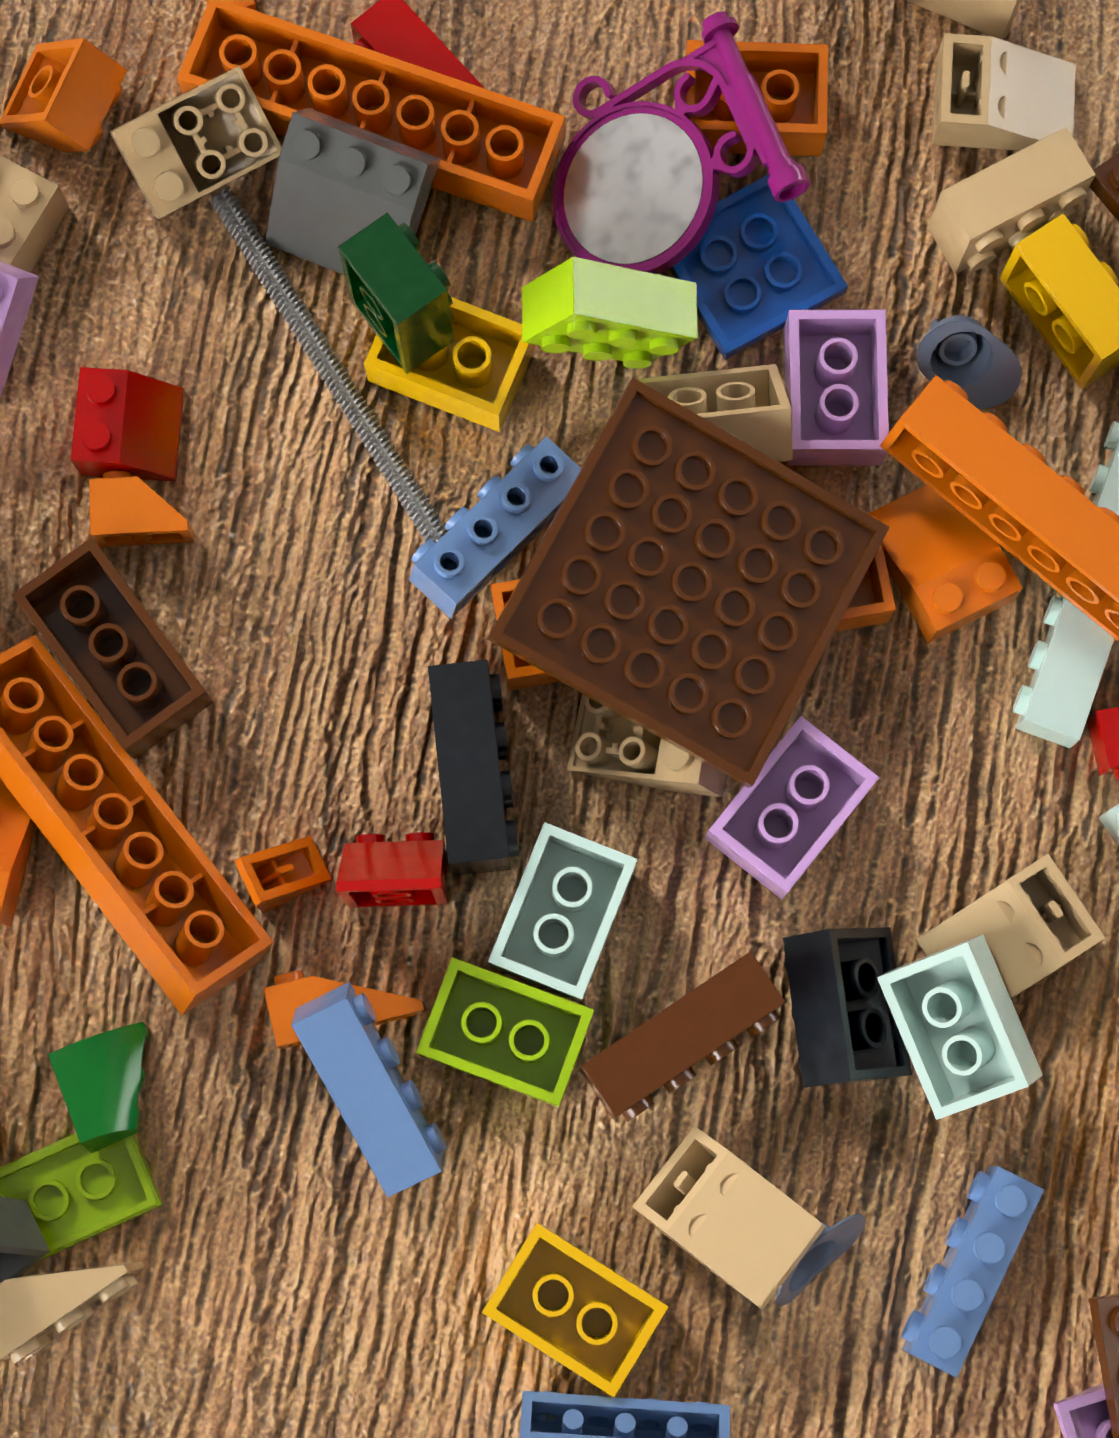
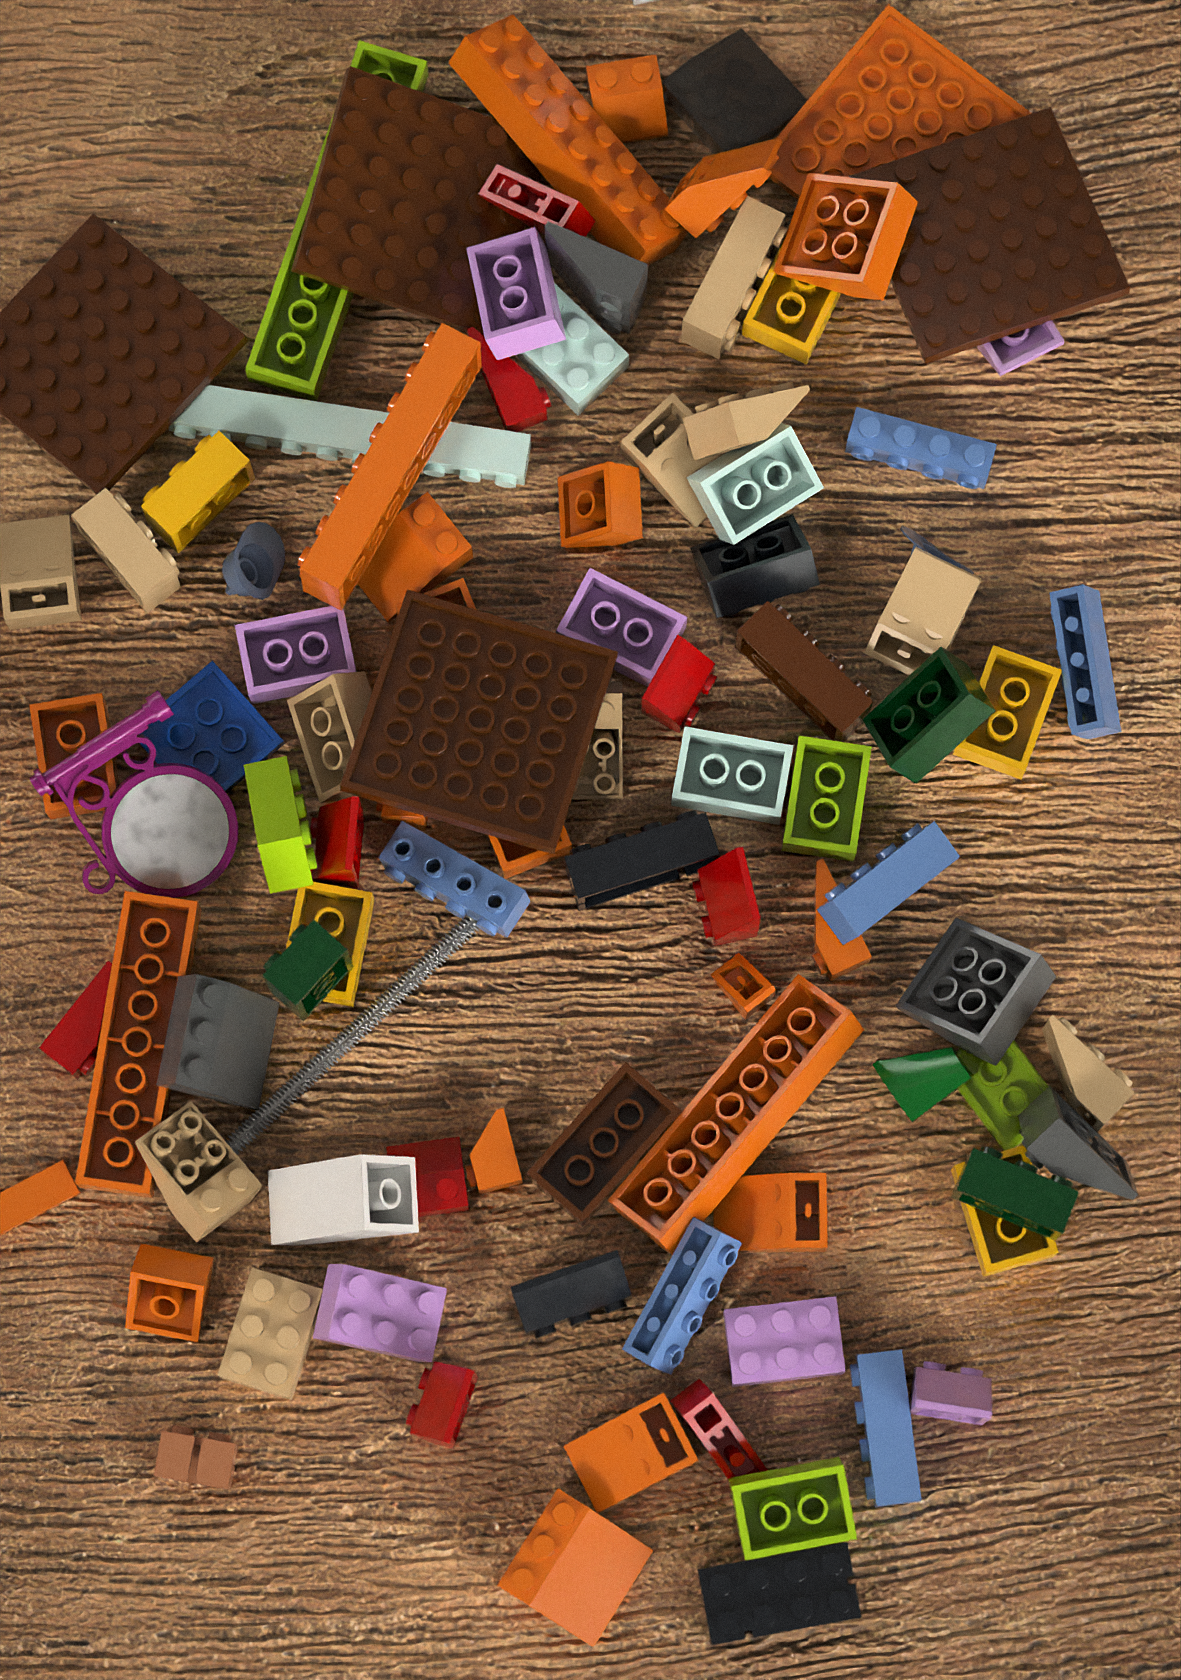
camera: 100 degrees left, 0 degrees up
none -> white slope [268,1154,419,1246]
none -> red slope [310,796,365,889]
none -> orange slope [558,461,643,548]
none -> red slope [641,635,718,734]
none -> tan slope [683,382,810,460]
none -> dark green brick [862,646,996,784]
none -> dark grey slope [896,918,1056,1066]

